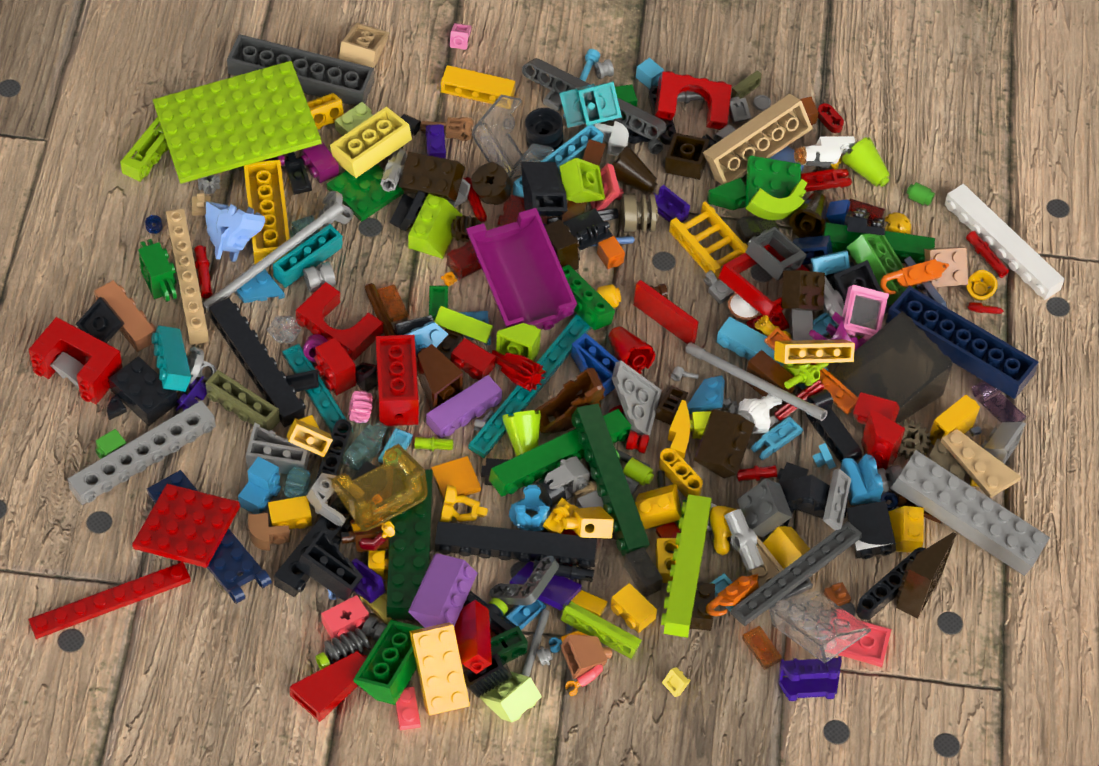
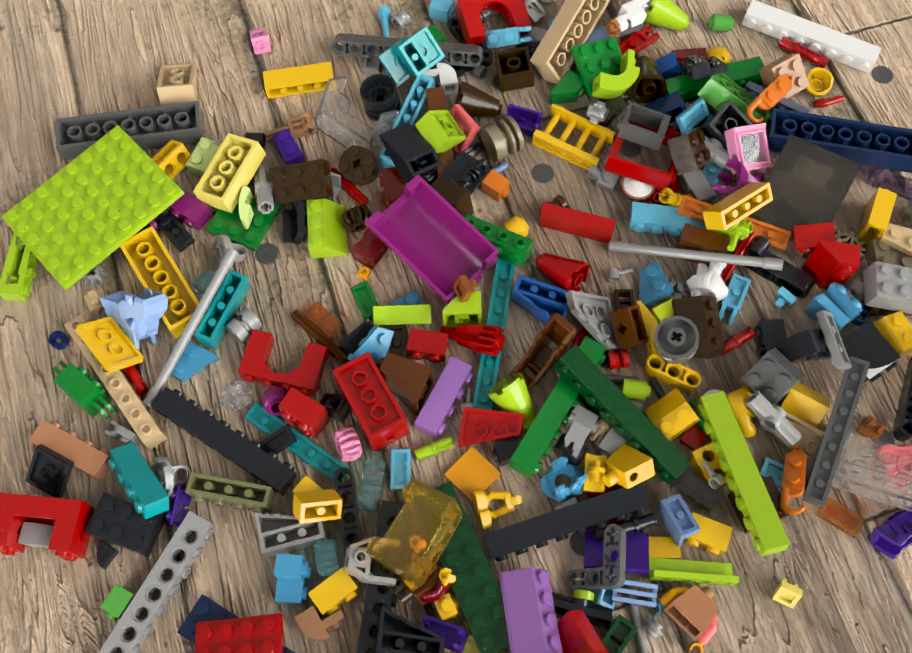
camera: 20 degrees left, 10 degrees up
none -> yellow plate [75,316,144,373]
none -> light grey plate [104,421,142,447]
none -> yellowish green slope [239,186,254,229]
none -> dark orange tile [453,275,478,303]
none -> red wing [458,407,524,447]
none -> medium azure hinge [485,26,533,49]
none -> light grey gear [587,101,609,125]
none -> reddish brown brick [609,304,649,350]
none -> light blue tile [612,578,658,608]
none -> dark grey wheel [654,316,699,364]
none -> medium blue panel [658,494,700,547]
none -> light grey hand [702,461,724,489]

